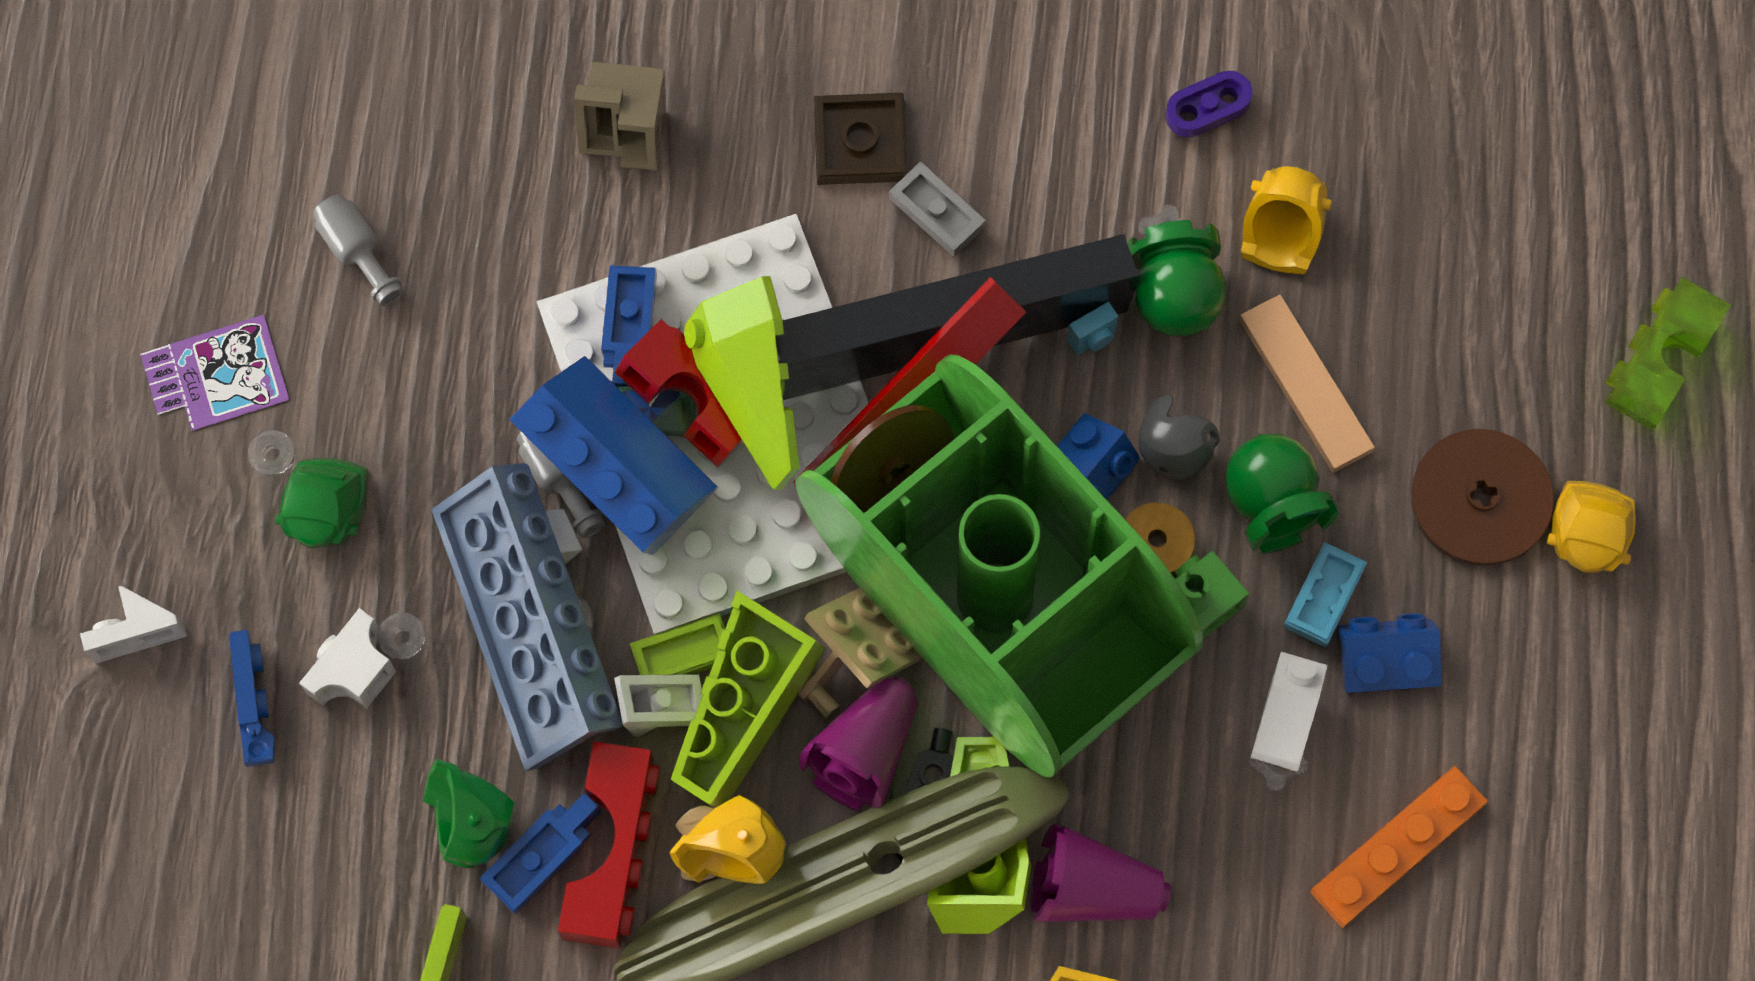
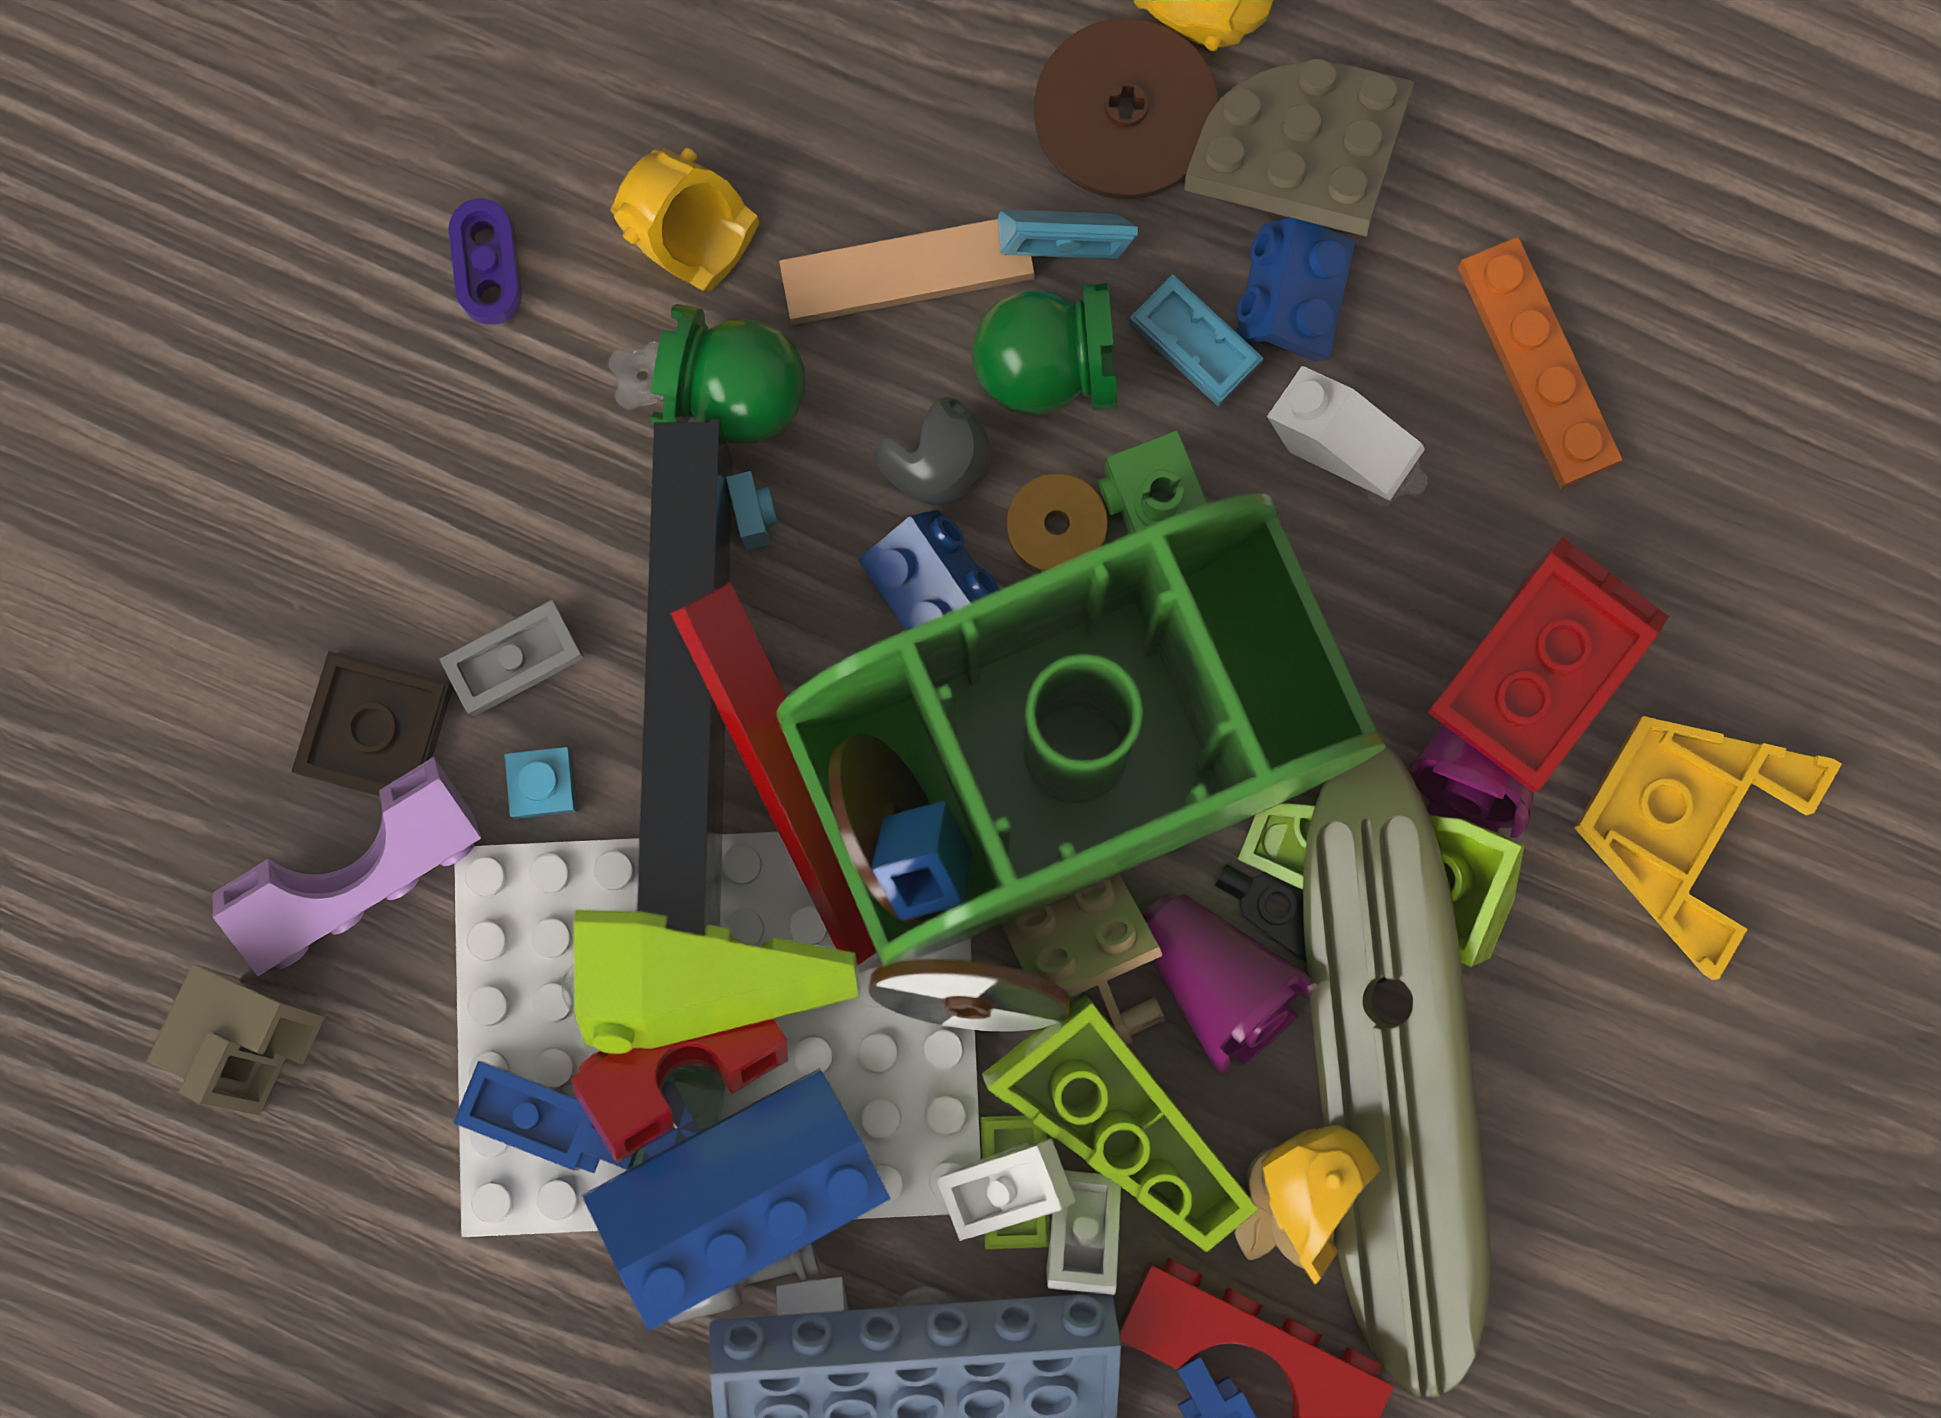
camera: 70 degrees left, 10 degrees up
none -> lavender arch [212,757,481,976]
none -> medium azure plate [504,747,577,820]
none -> piece [868,959,1070,1032]
none -> blue brick [872,800,973,921]
none -> white slope [936,1138,1076,1241]
none -> medium azure slope [998,209,1138,259]
none -> dark tan plate [1184,59,1414,237]
none -> red bracket [1427,537,1669,793]

